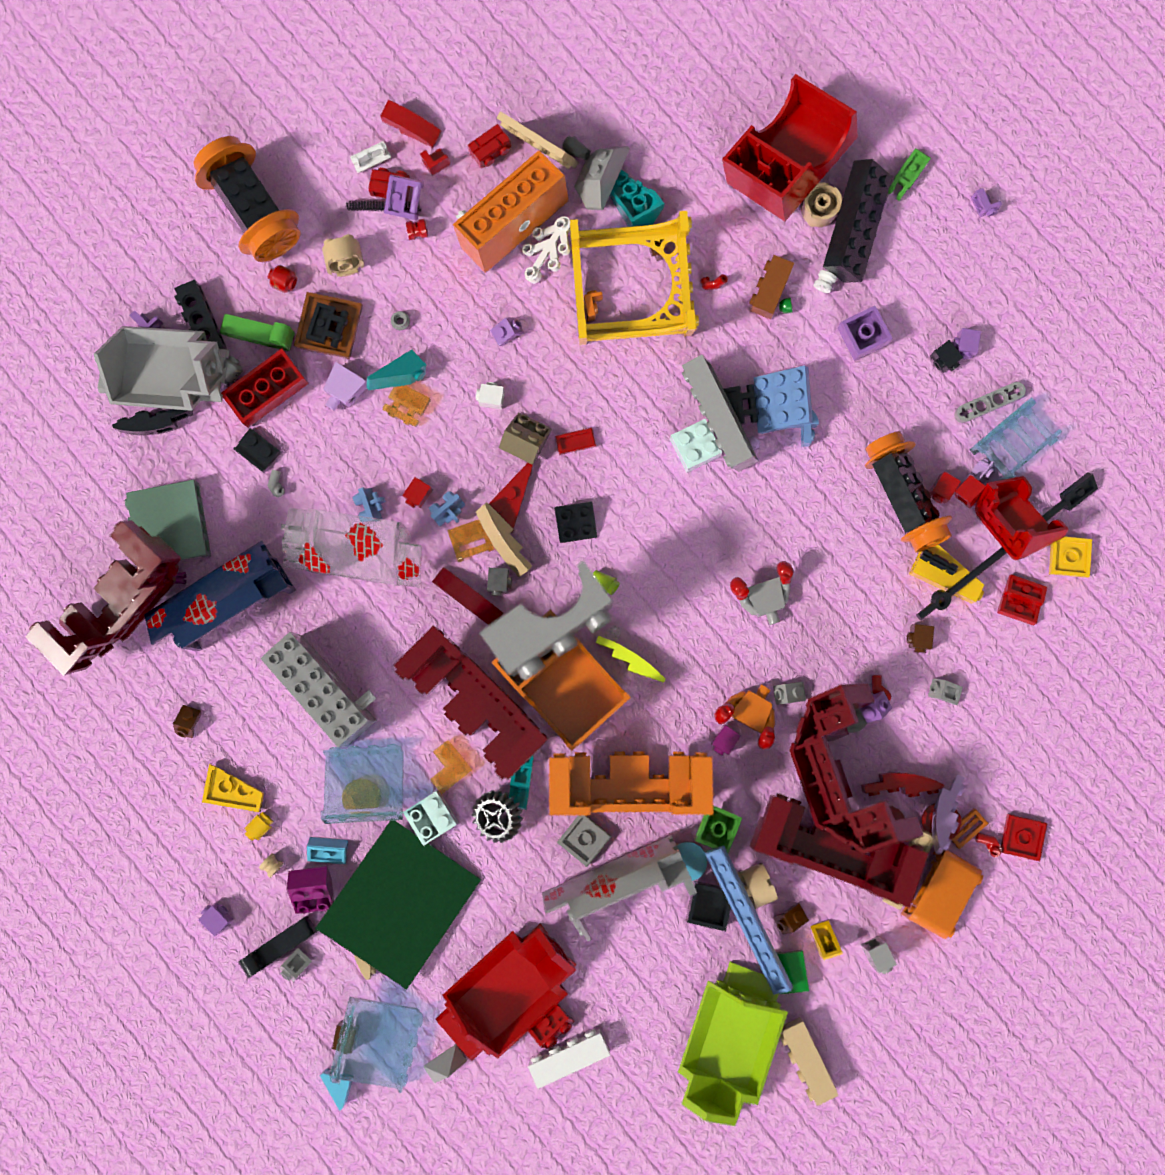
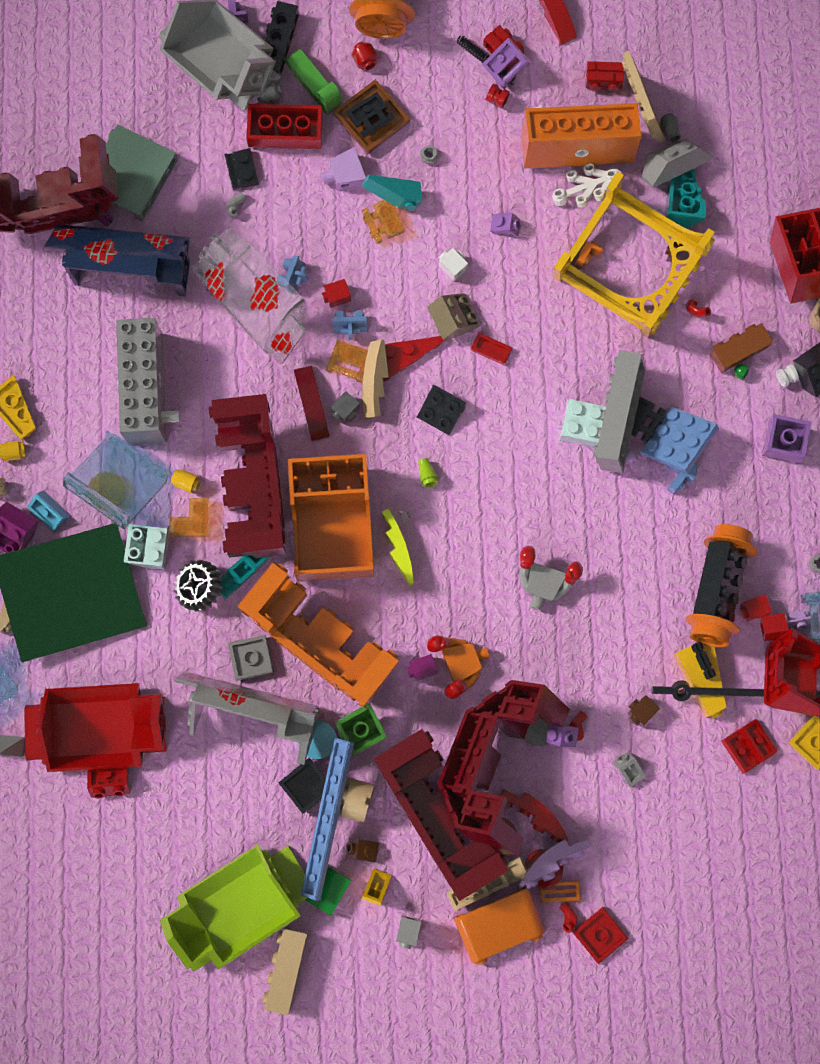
camera: 30 degrees right, 5 degrees down
black slope [112,409,193,435] -> none
reddish brown bracket [173,705,201,738] -> none
tan brick [322,234,364,277] -> none
white hinge [350,141,391,173] -> none
red panel [420,149,450,176] -> none
light grey piece [480,561,612,681] -> none
white brick [528,1029,610,1089] -> none
light grey bracket [773,682,806,705] -> none
none -> yellow brick [171,469,201,494]

